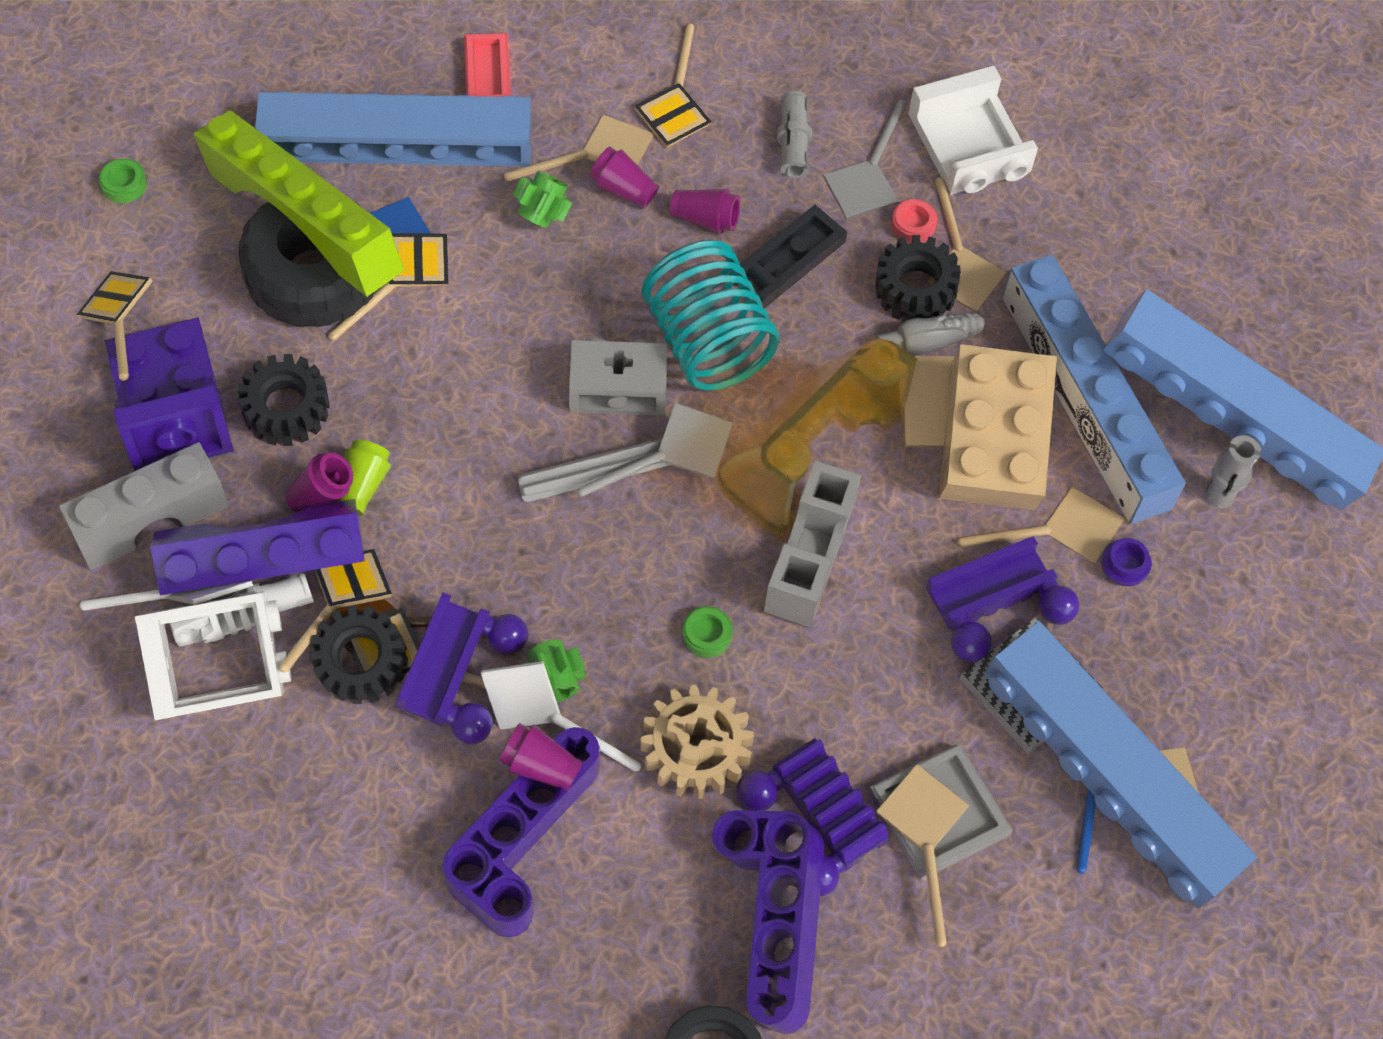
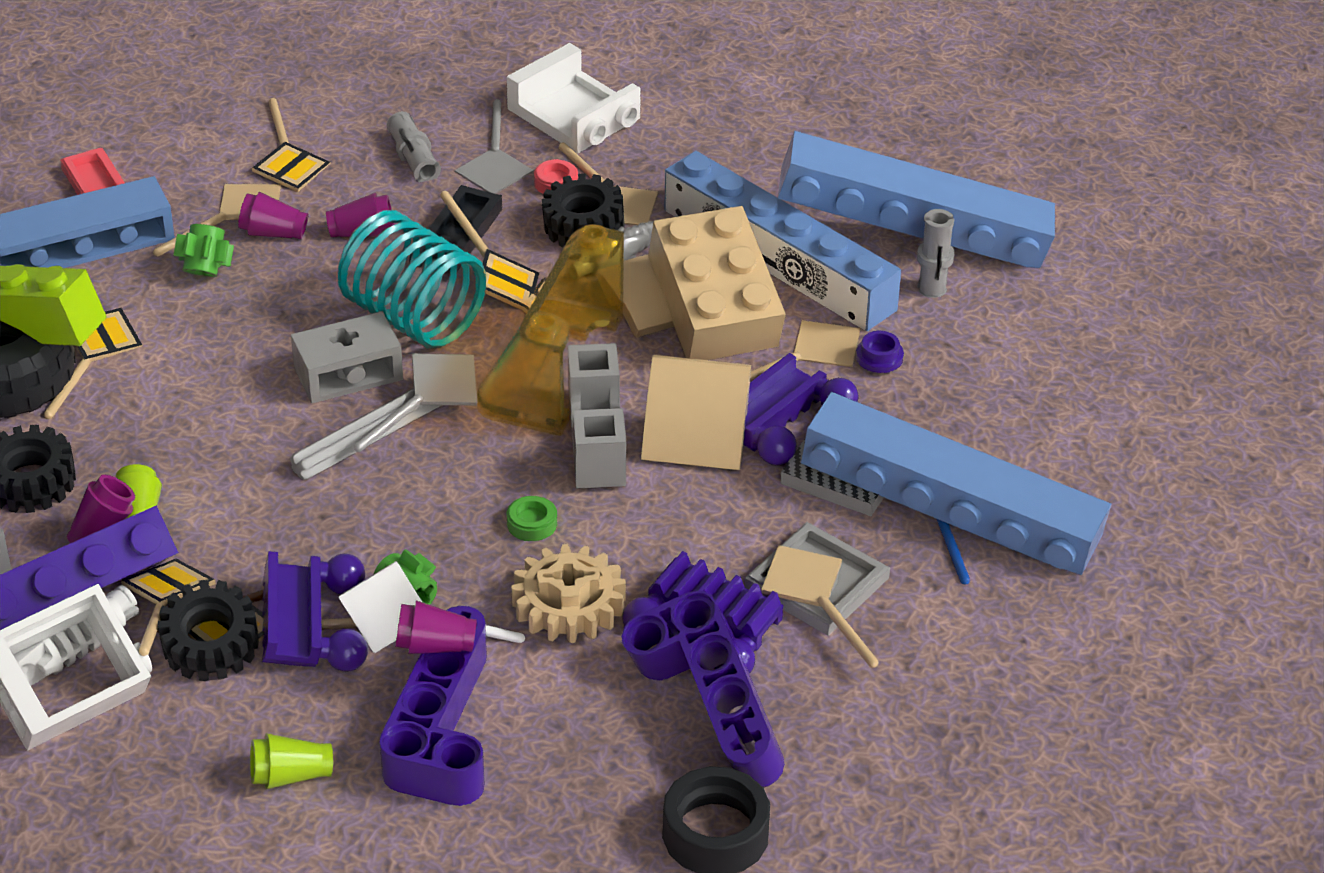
camera: 20 degrees left, 20 degrees down
none -> lime cone [250,733,333,789]
none -> piece [440,191,539,310]
none -> tan slope [641,355,751,470]

